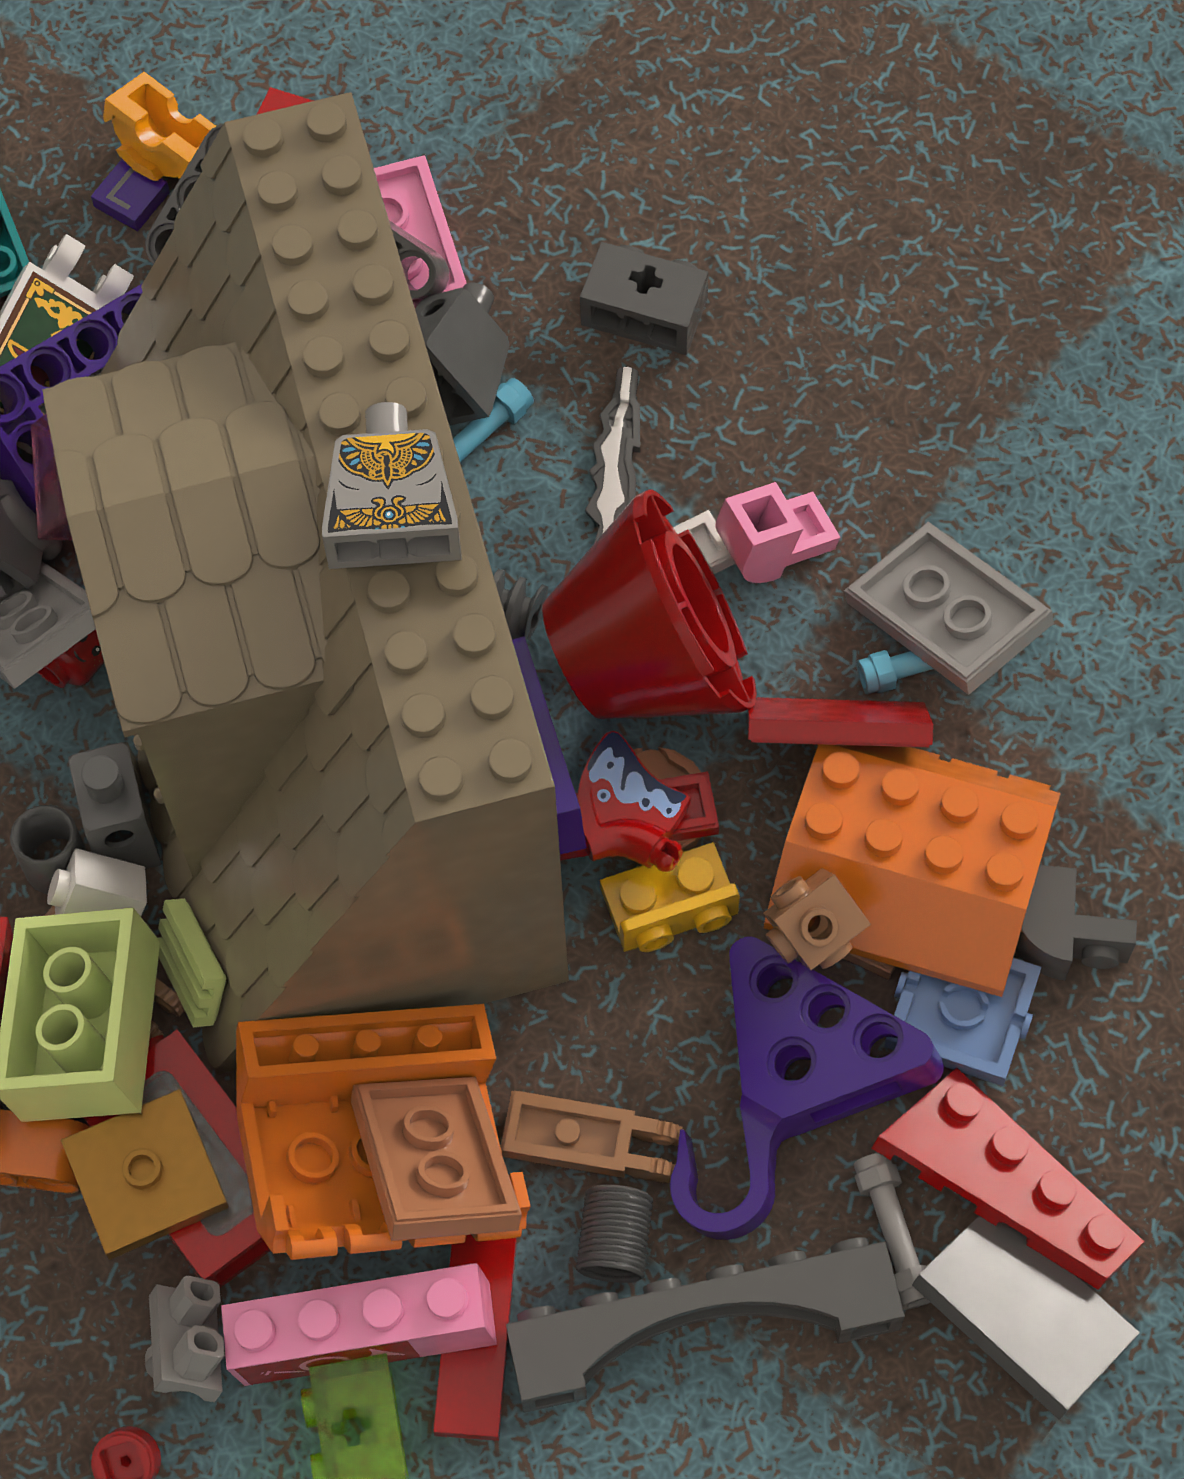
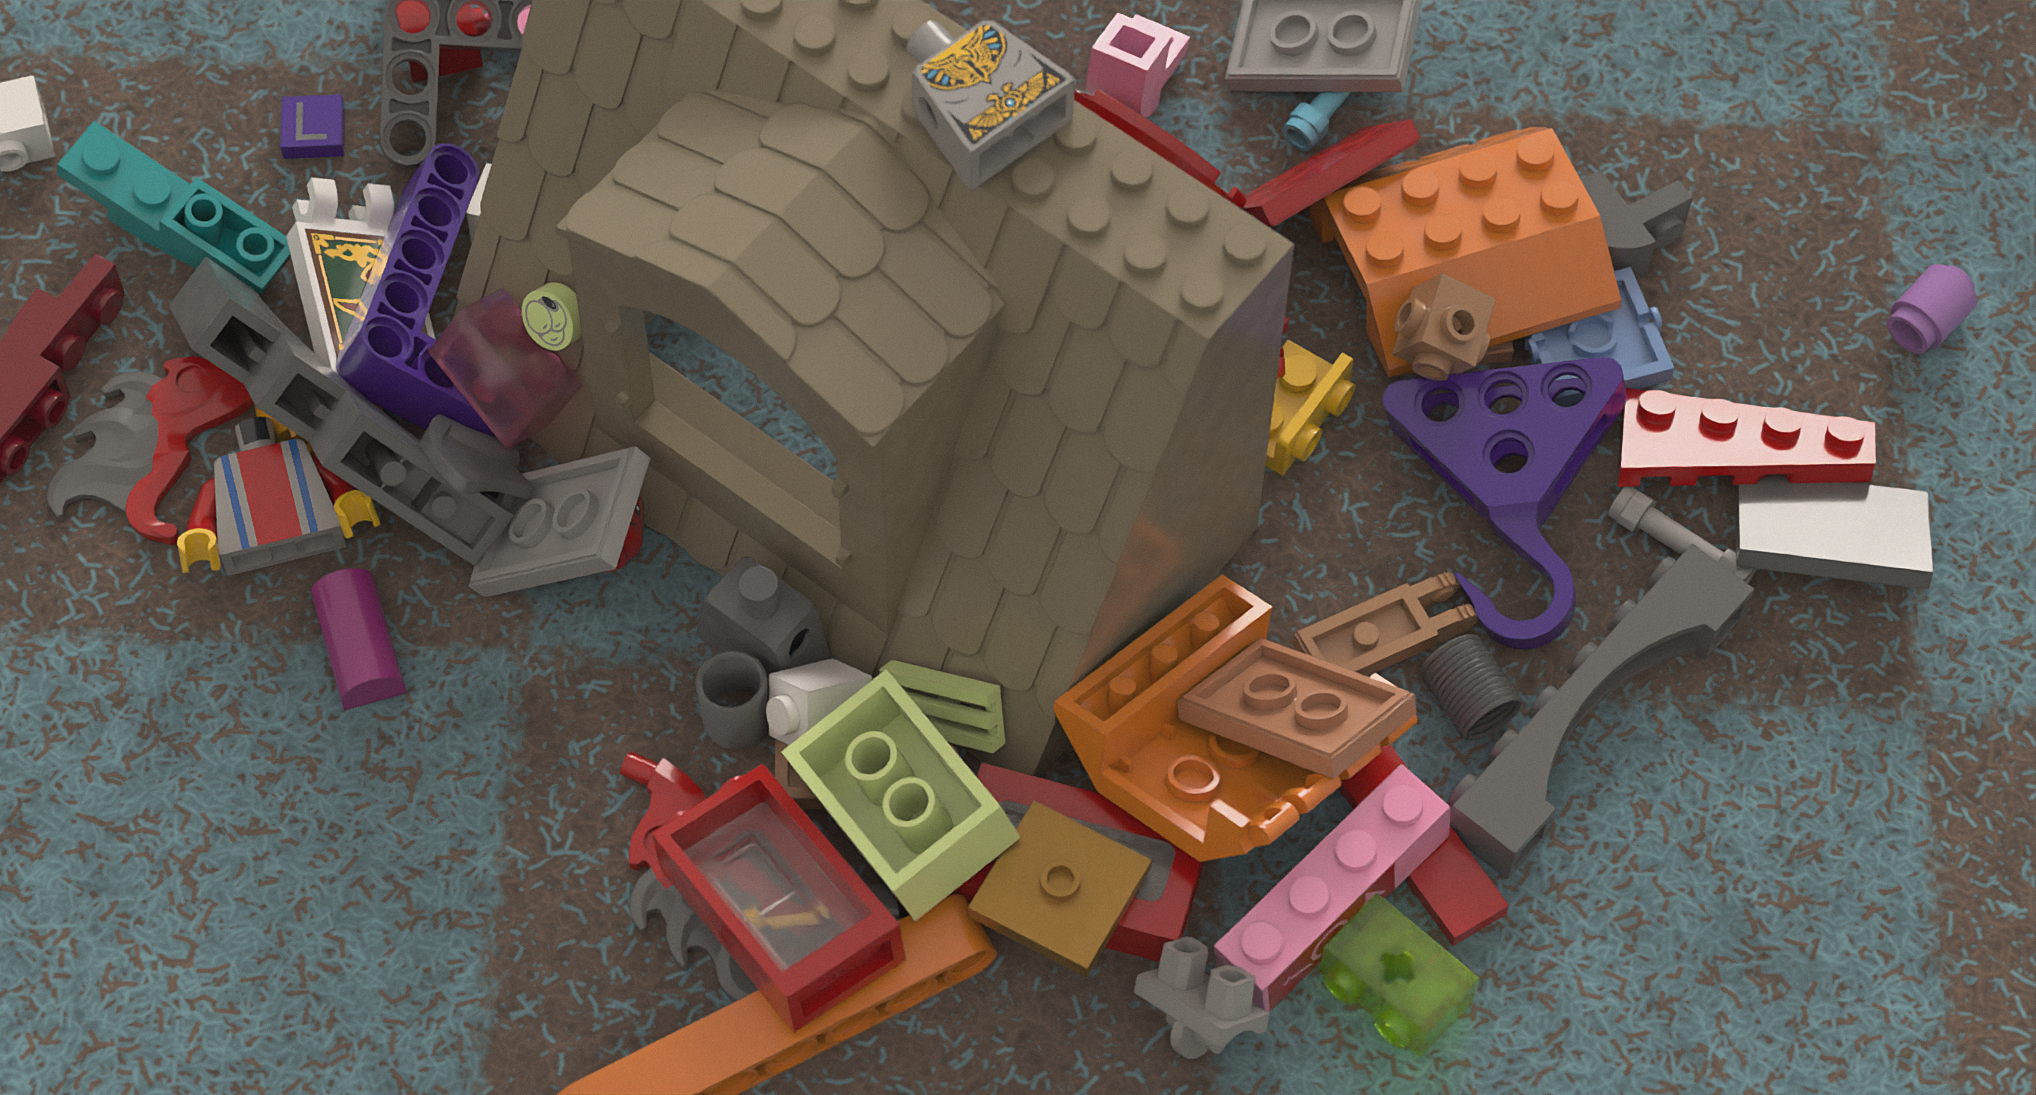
camera: 40 degrees left, 5 degrees down
light orange cylinder [103,72,216,181] -> none

